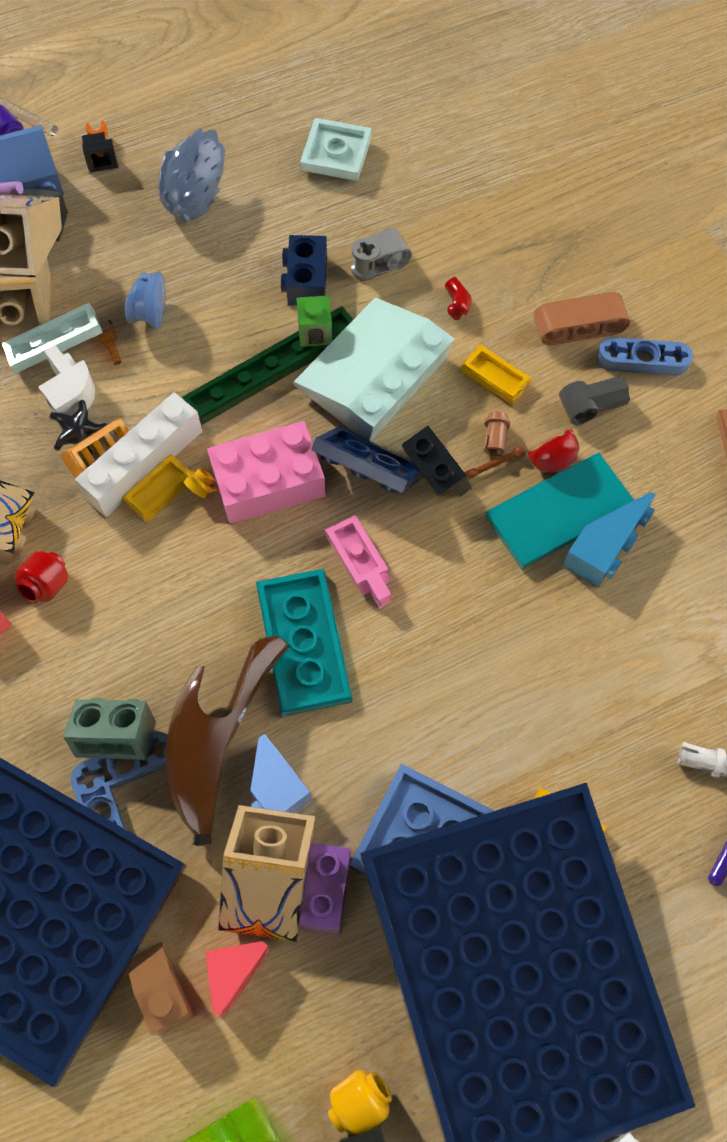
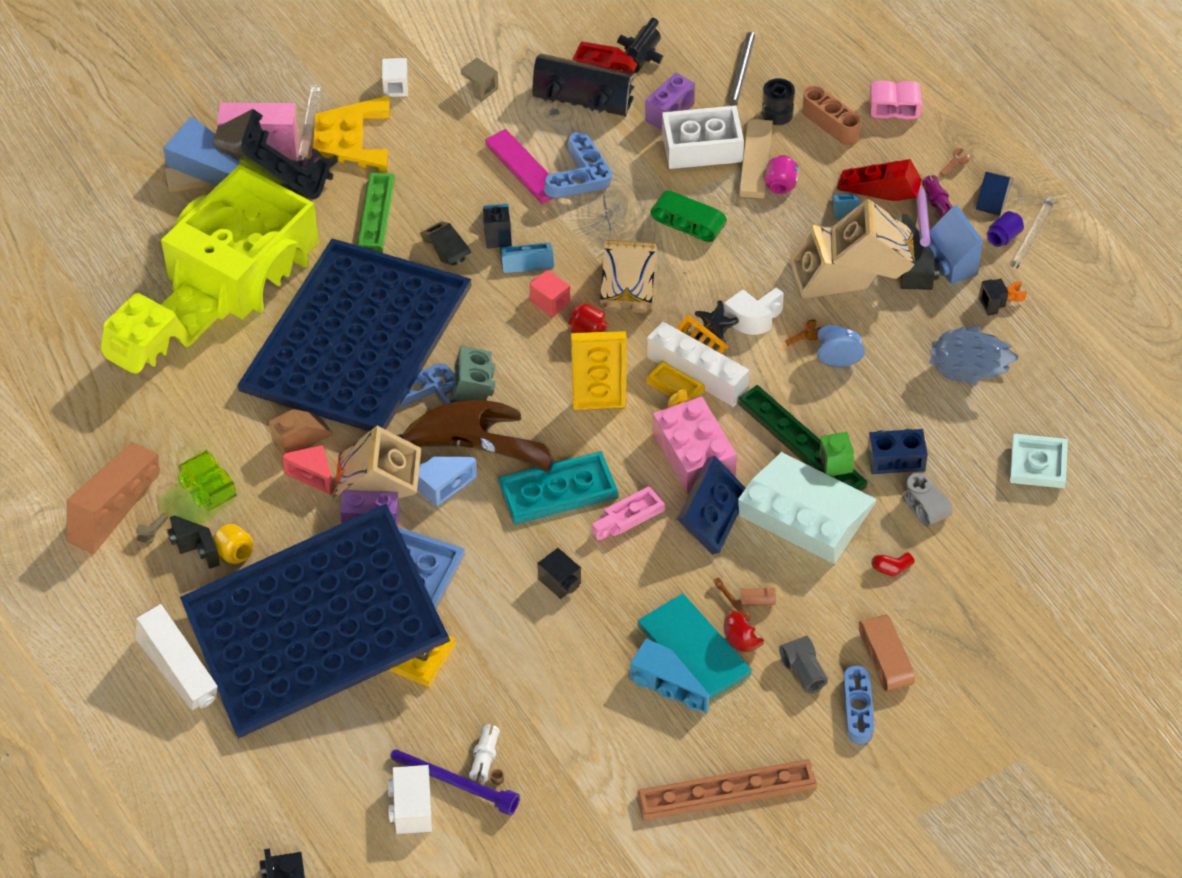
camera: 85 degrees right, 15 degrees down
light aqua plate [2,303,103,373] -> none
black bracket [402,425,472,496] -> none
yellow tile [460,344,532,406] -> none
none -> black brick [537,548,581,599]
none -> yellow tile [571,331,627,410]

